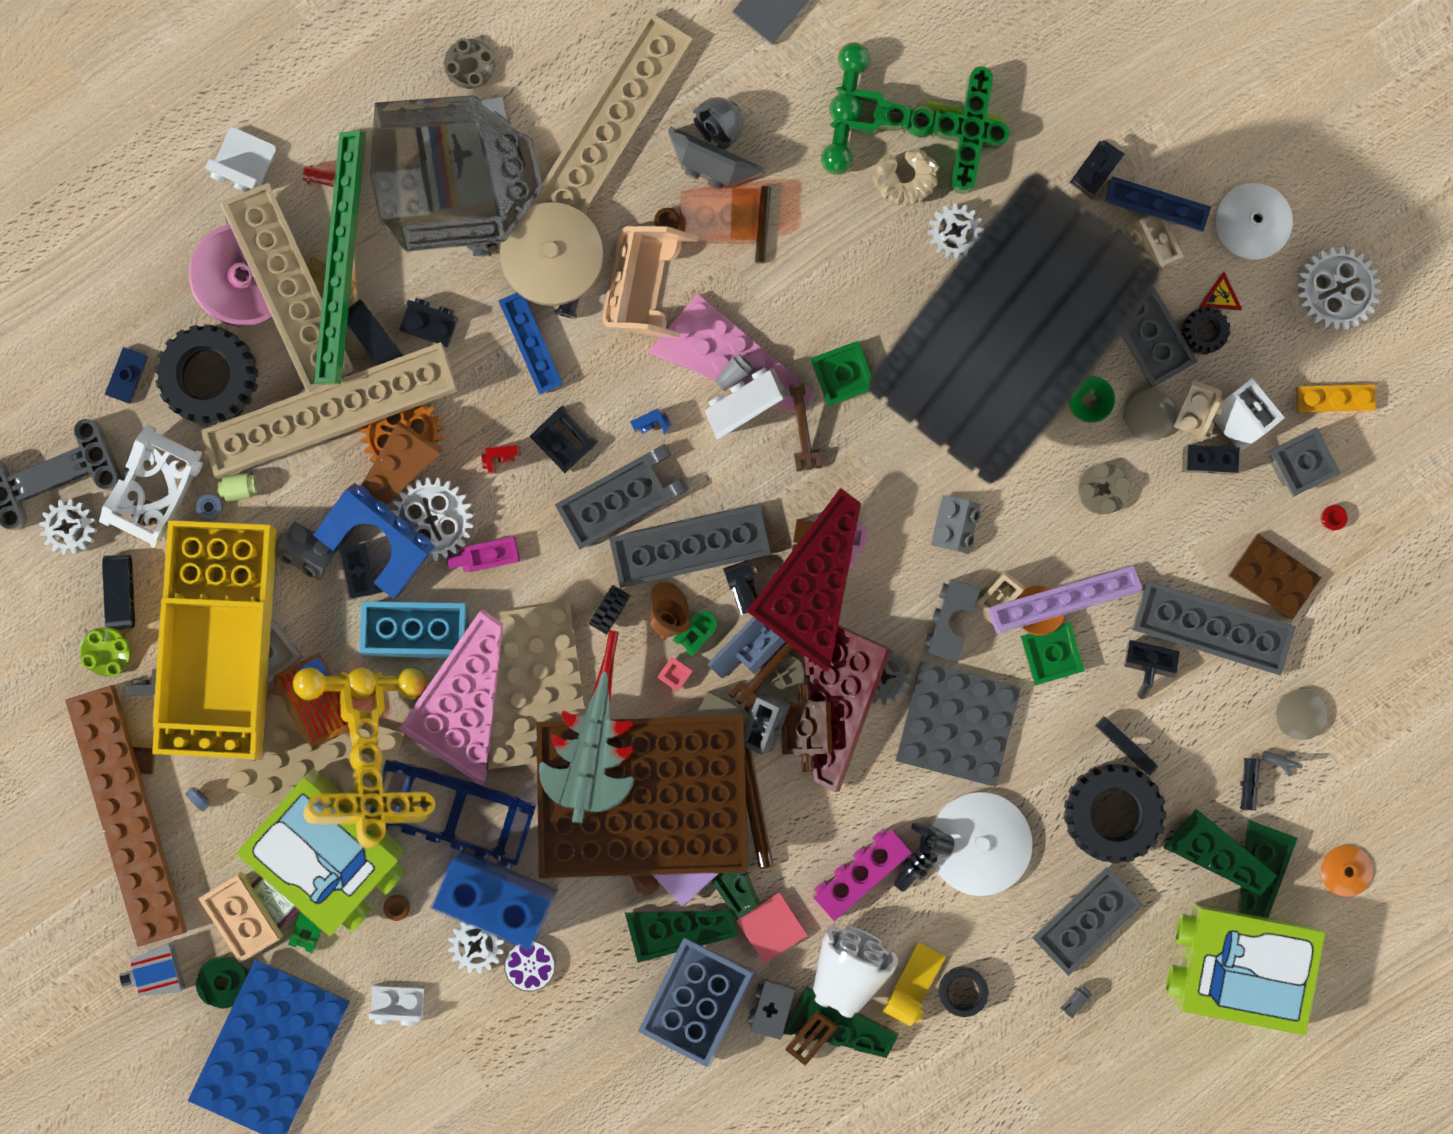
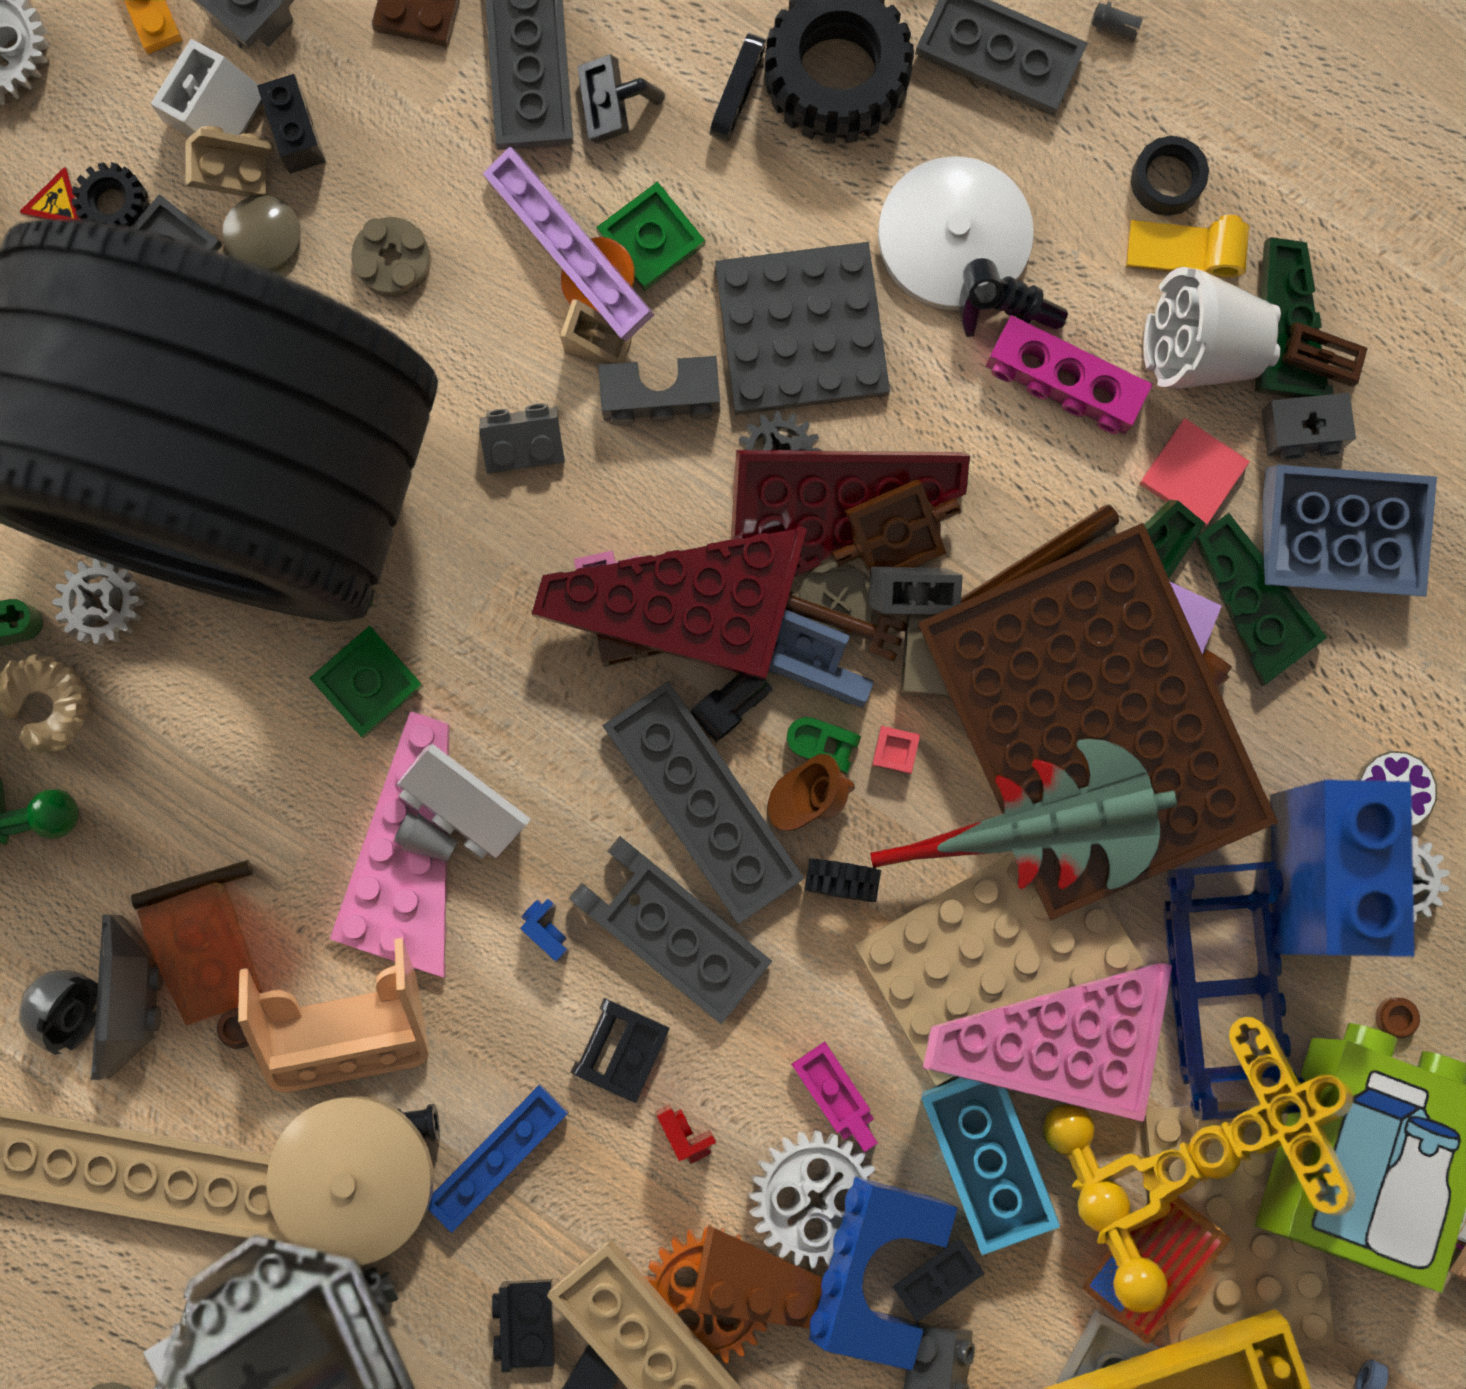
camera: 115 degrees left, 5 degrees down
reddish brown hinge [788,382,822,472] -> none

